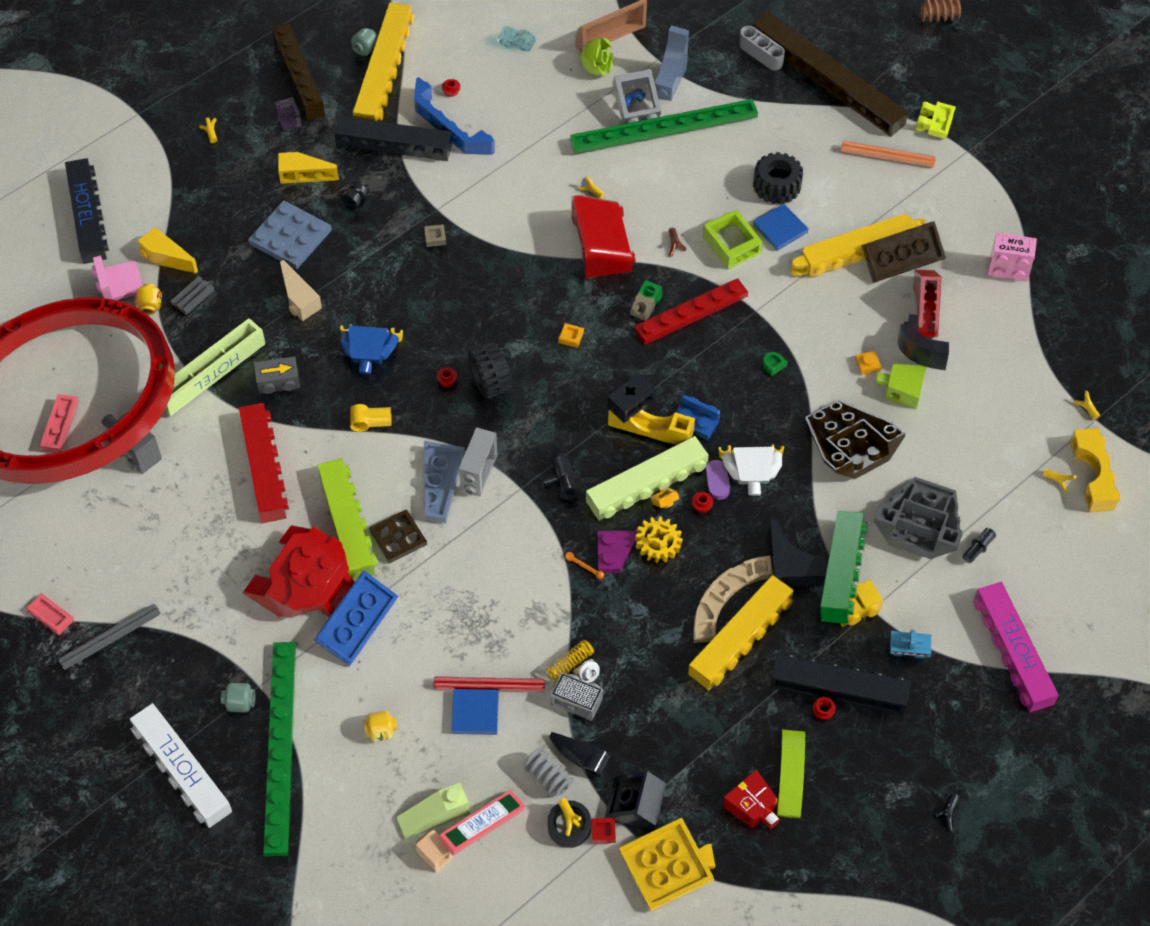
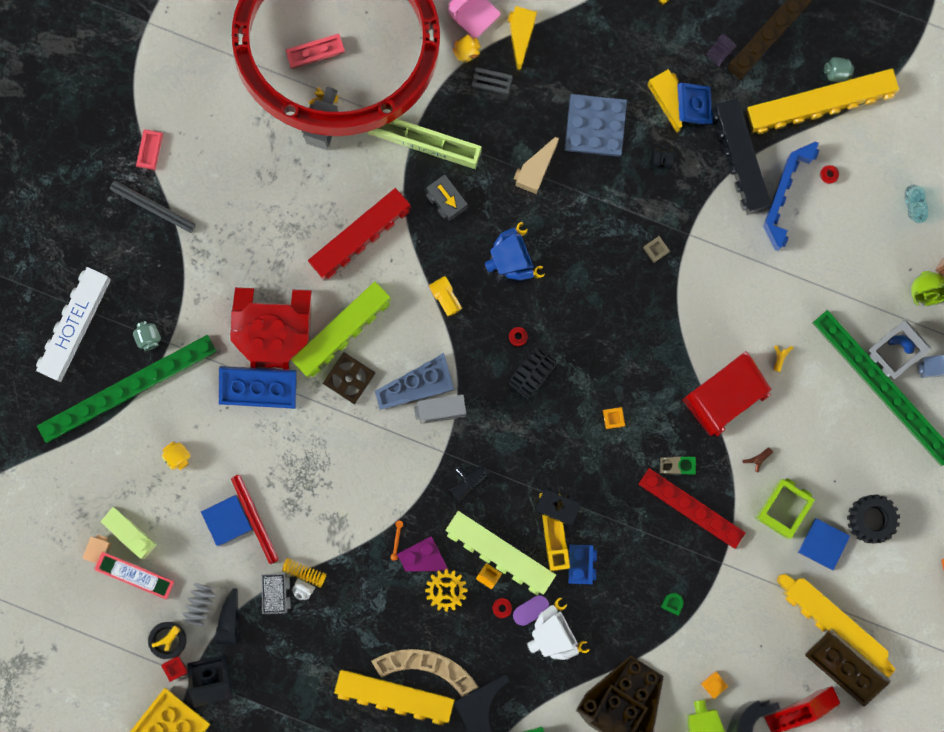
camera: 60 degrees right, 25 degrees up
none -> blue tile [677,83,713,125]

